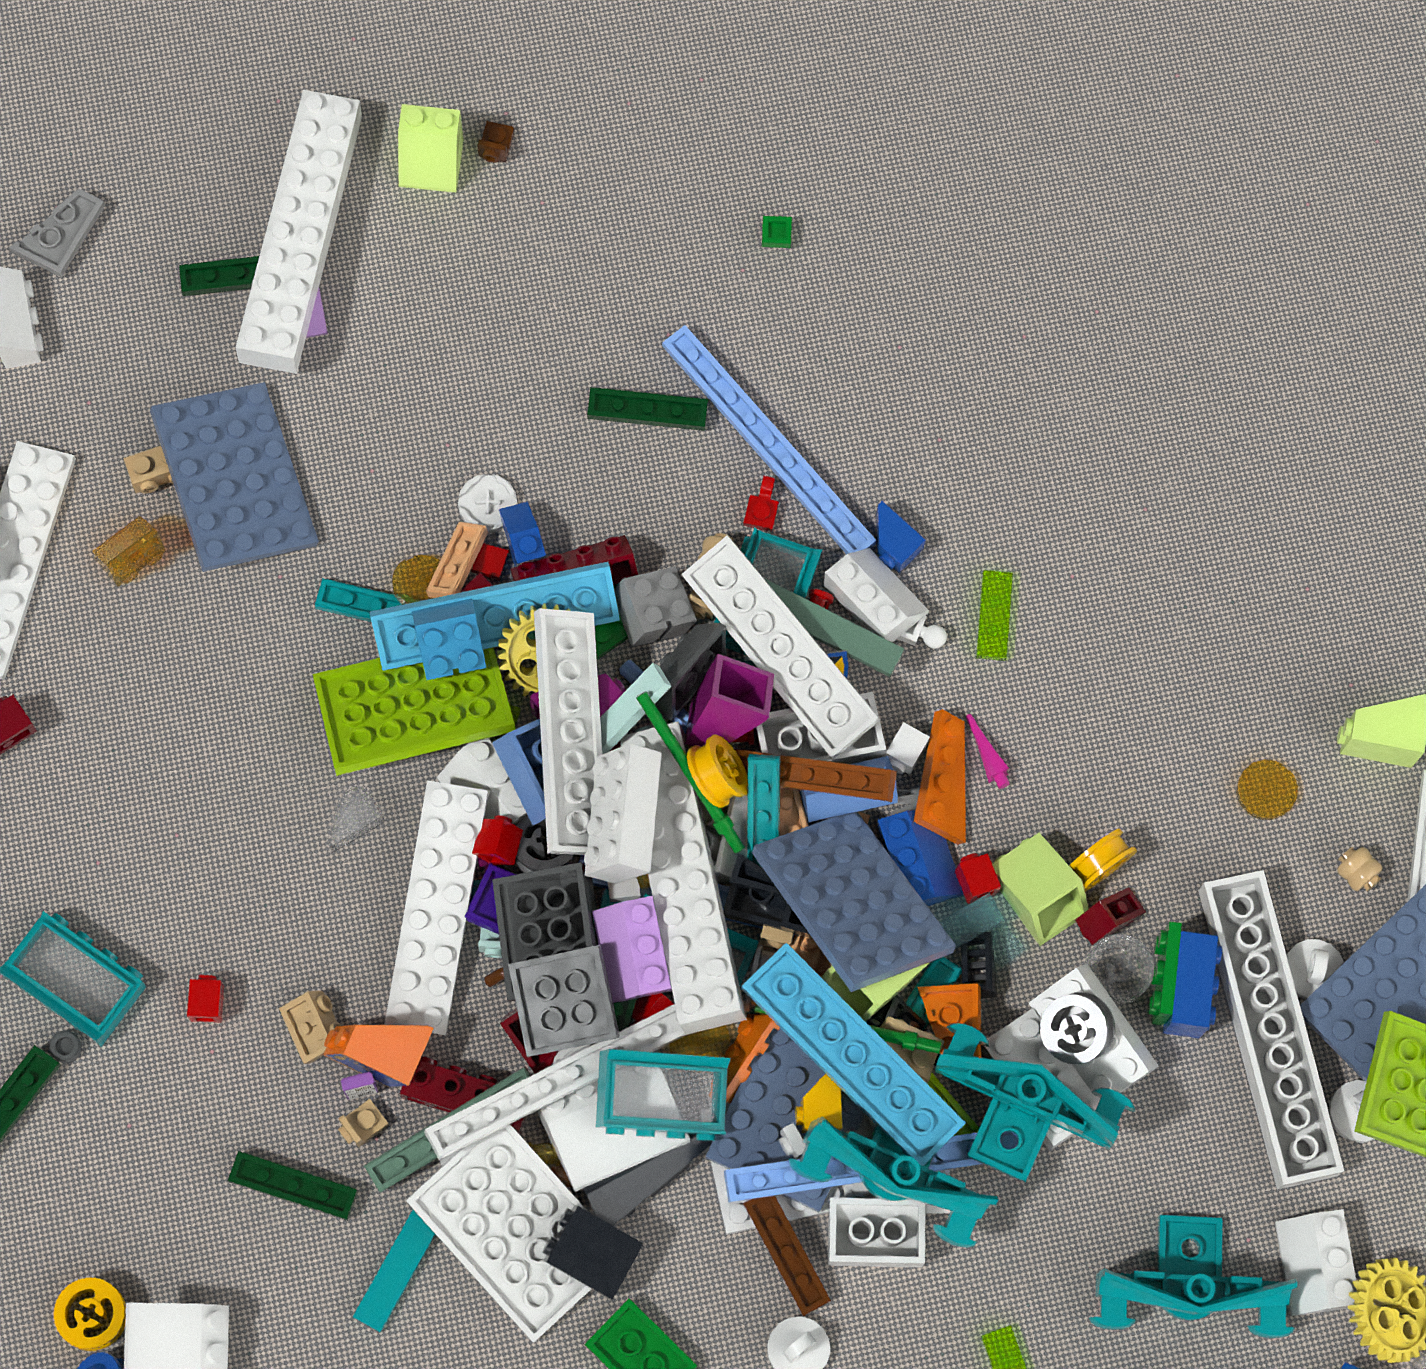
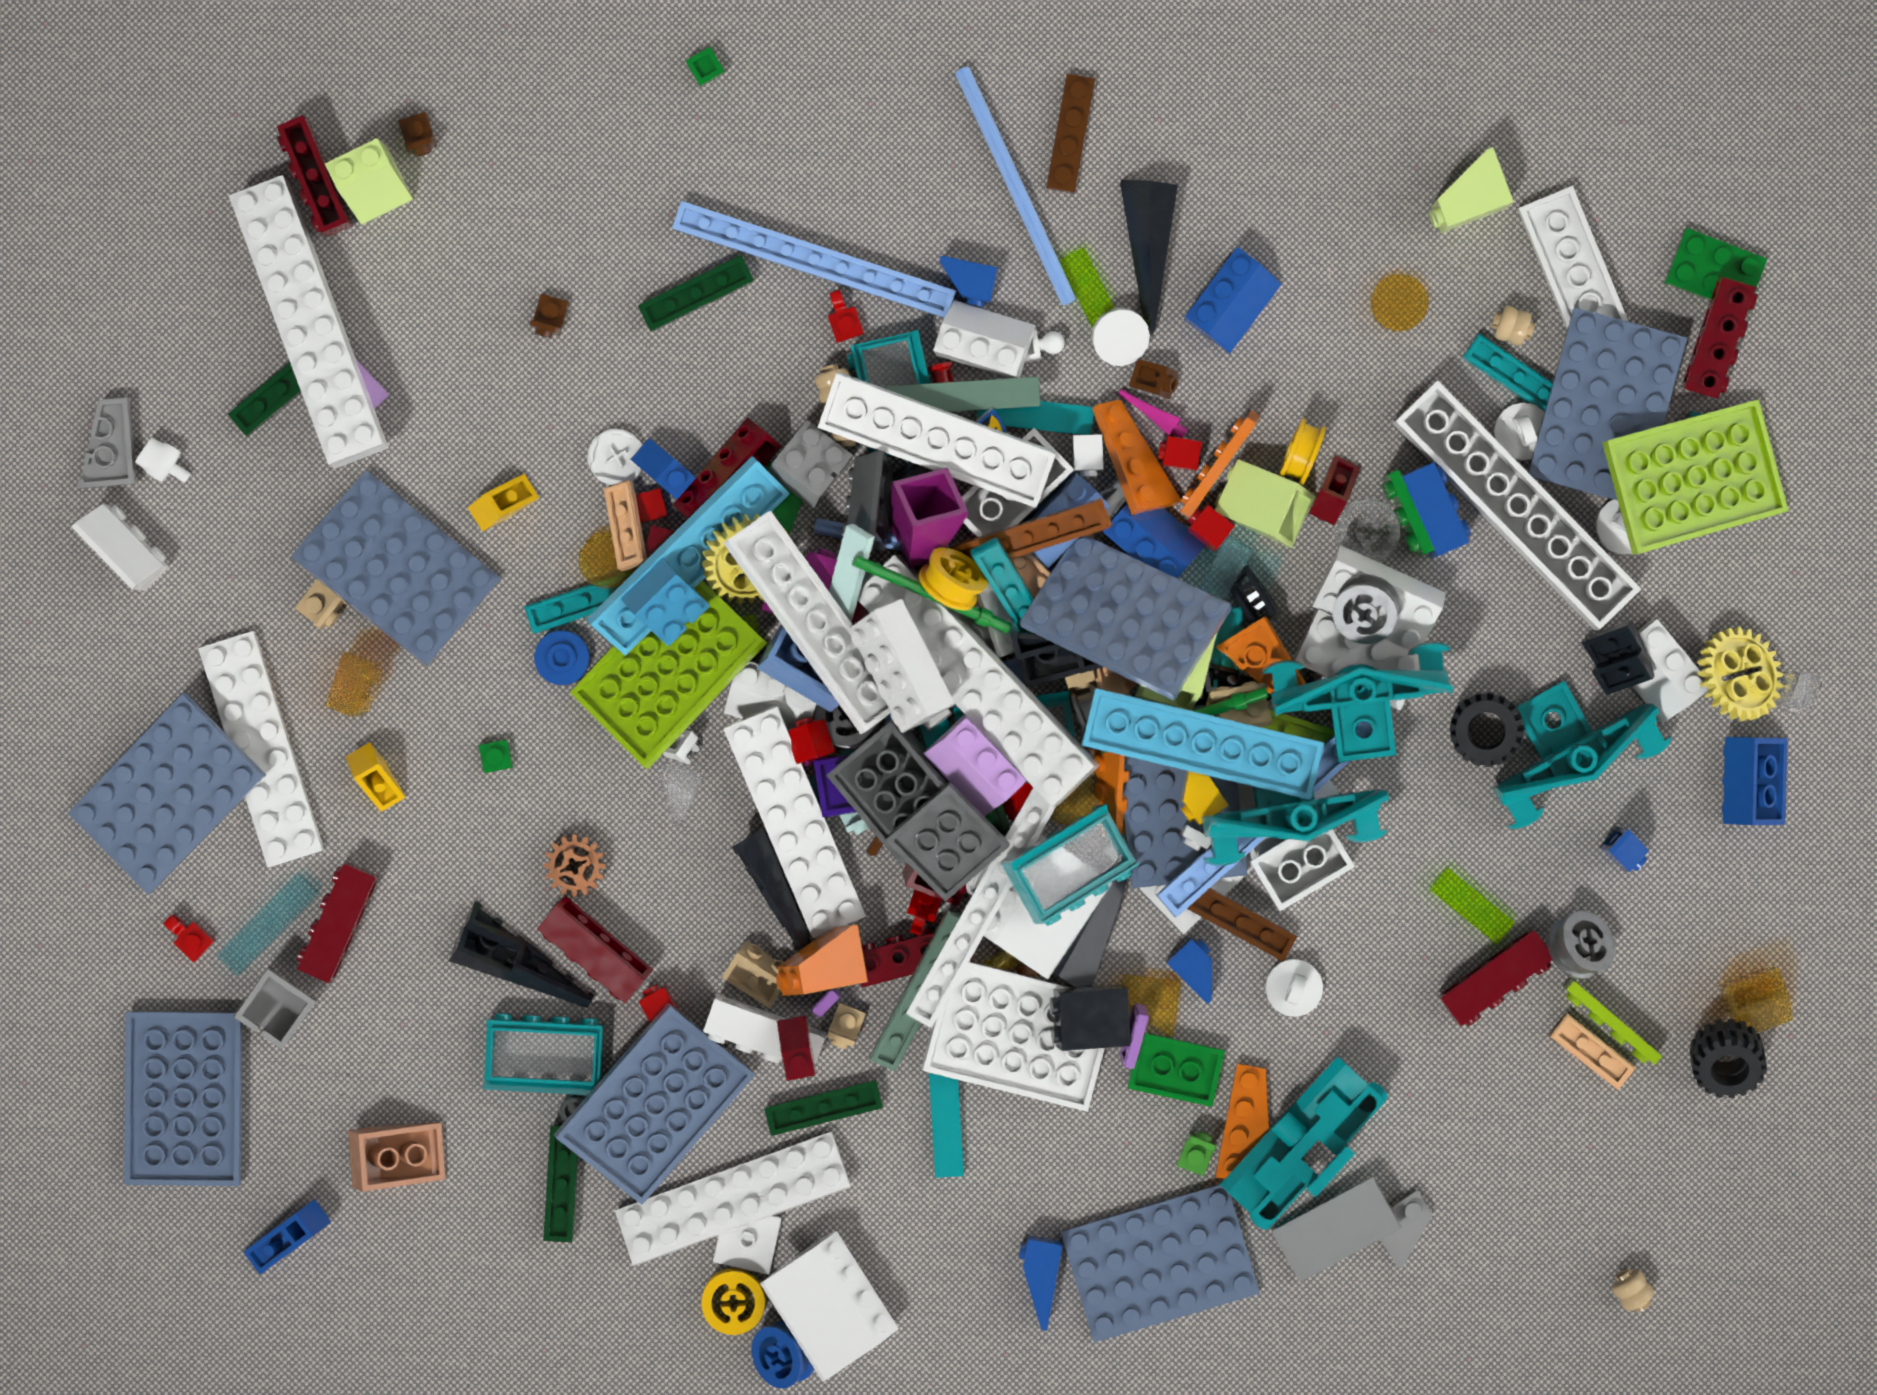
camera: 25 degrees left, 15 degrees up
none -> white piece [135,437,191,483]
none -> dark red brick [277,115,353,237]
none -> yellow slope [345,742,406,812]
none -> black wedge [449,901,594,1008]
none -> yellow slope [467,474,540,532]
none -> green plate [478,740,513,773]
none -> reddish brown bracket [530,294,570,338]
none -> blue piece [534,630,590,685]
none -> dark red brick [537,896,653,1003]
none -> nougat gear [543,834,607,897]
none -> sand blue plate [554,1003,755,1205]
none -> white plate [615,1132,851,1266]
none -> white tile [663,730,699,764]
none -> white brick [703,994,827,1064]
none -> white plate [713,1215,782,1275]
none -> black wedge [732,827,811,951]
none -> dark red slope [777,1015,817,1081]
none -> red plate [907,889,941,935]
none -> light blue axle [955,66,1076,306]
none -> teal tile [977,401,1094,435]
none -> reddish brown plate [1046,74,1095,194]
none -> white tile [1091,307,1150,366]
none -> medium lavender tile [1119,1003,1149,1069]
none -> black wedge [1120,180,1178,332]
none -> clear yellow wing [1121,973,1181,1037]
none -> reddish brown bracket [1129,358,1178,400]
none -> red brick [1158,436,1202,472]
none -> blue slope [1166,937,1212,1004]
none -> orange wing [1180,410,1260,518]
none -> blue slope [1183,247,1282,354]
none -> black tyre [1450,692,1523,767]
none -> teal tile [1462,333,1552,412]
none -> black slope [1581,620,1655,695]

